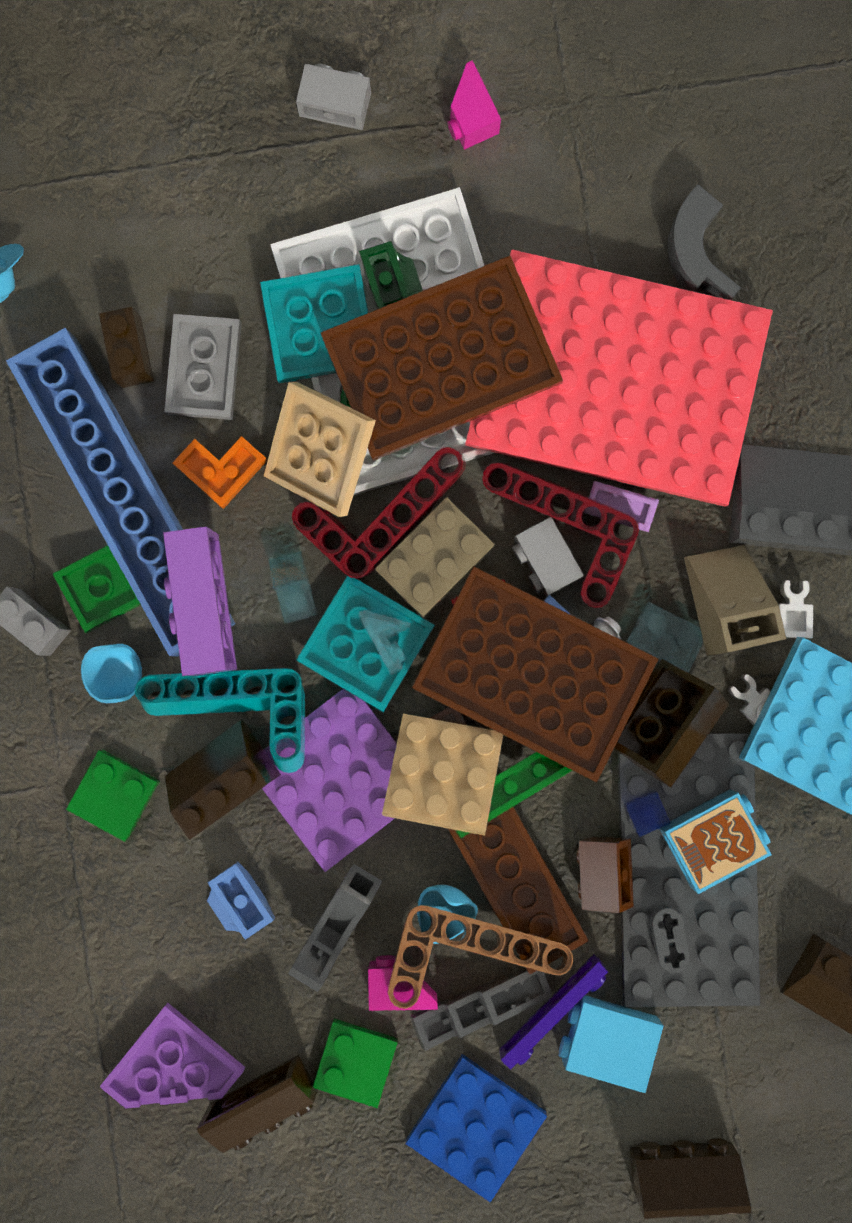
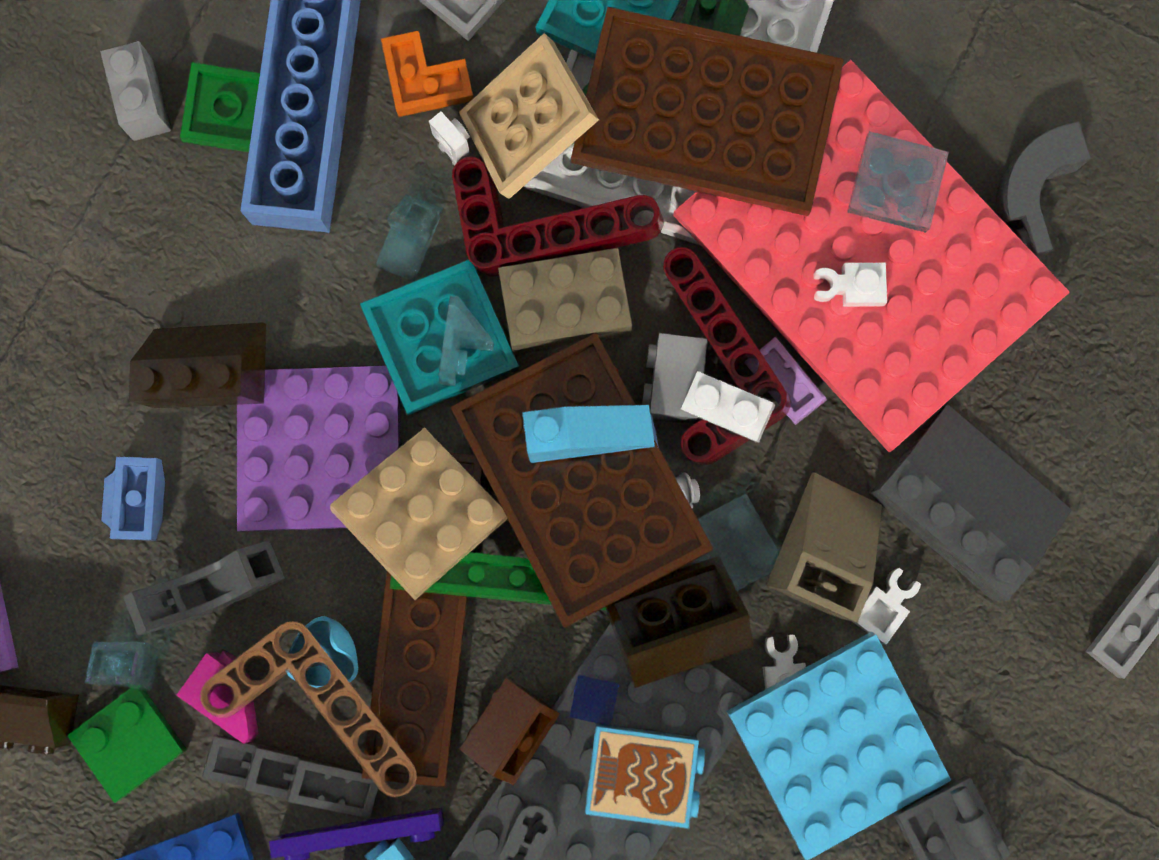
camera: 30 degrees right, 5 degrees down
green plate [66,750,160,842] -> none
medium azure helmet [81,644,142,703] -> none
teal beam [134,668,305,773] -> none
medium lavender brick [163,526,237,676] -> none
none -> clear light blue slope [84,642,159,691]
none -> white plate [429,111,470,166]
none -> medium azure slope [523,405,655,463]
none -> white plate [681,371,775,443]
none -> white plate [813,263,887,307]
none -> clear light blue plate [847,131,949,233]

